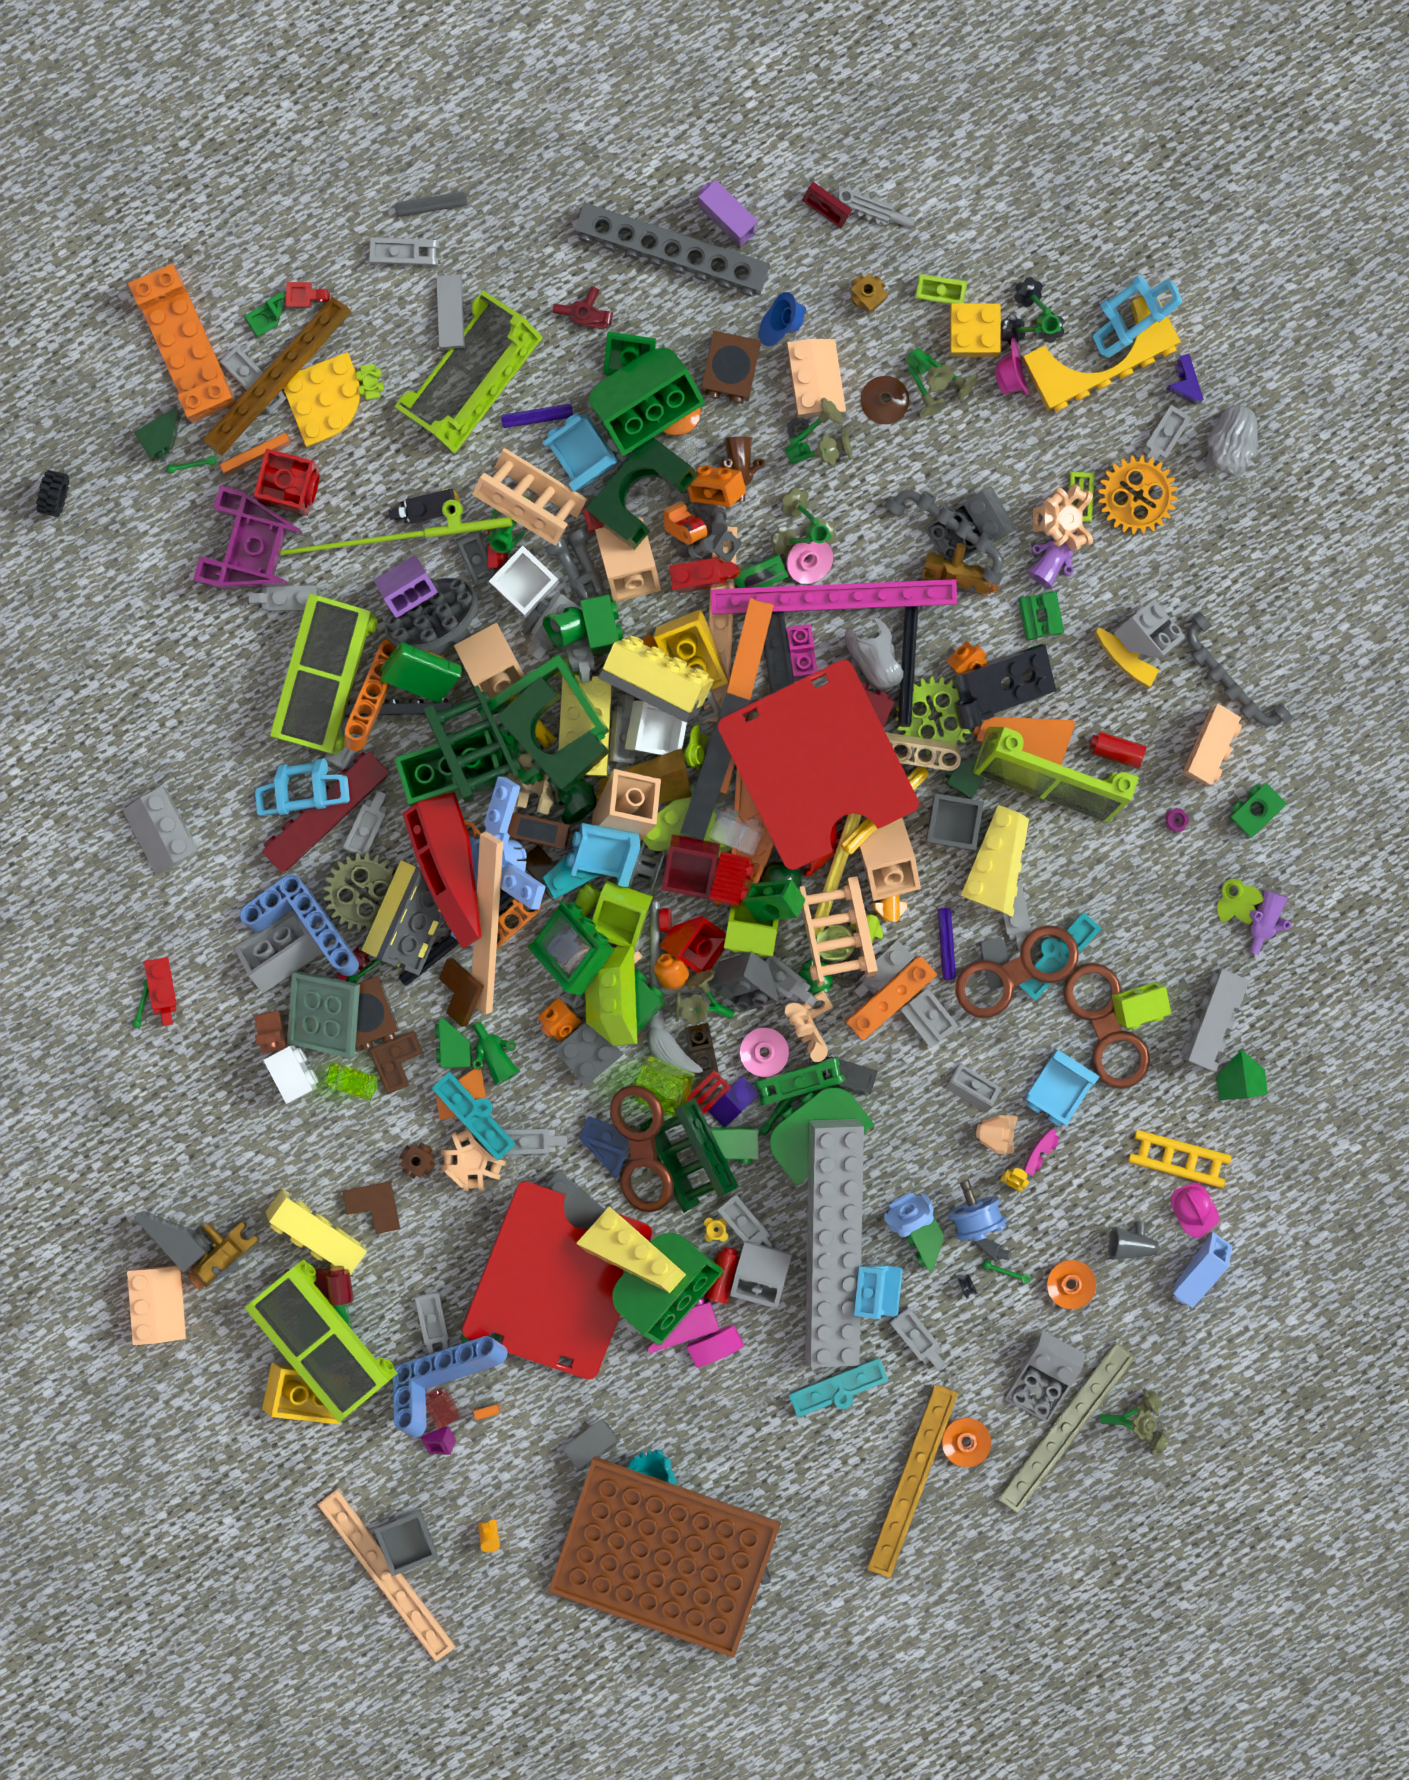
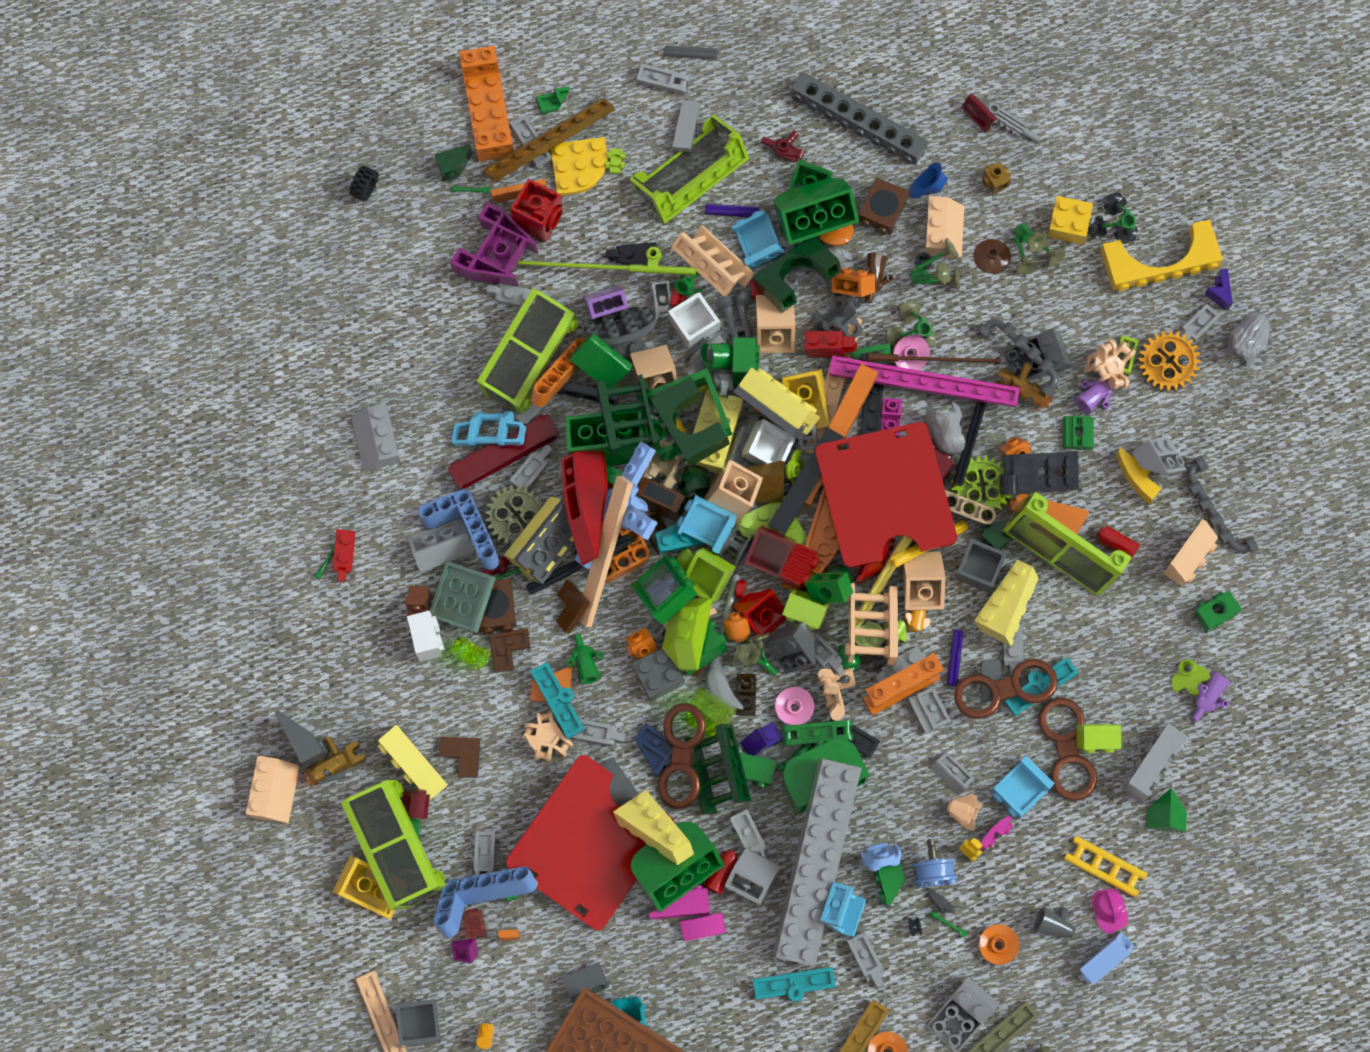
camera: 15 degrees right, 15 degrees down
red plate [286,282,330,308] -> none
reddish brown brick [399,1142,436,1179] -> none
green slope [435,1018,472,1068] -> none
orange leg [663,501,707,545] -> none
red tile [679,1070,731,1115] -> none
medium lavender brick [698,180,758,248] -> none
yellow plate [704,1217,728,1242] -> none
clear brick [708,808,766,857] -> none
lime brick [915,274,968,304] -> none
dark pink piece [995,338,1029,395] -> none
medium azure bar [1093,275,1183,358] -> none
magenta plate [1165,808,1189,832] -> none
none -> green slope [606,465,623,484]
none -> reddish brown piece [867,352,1002,365]

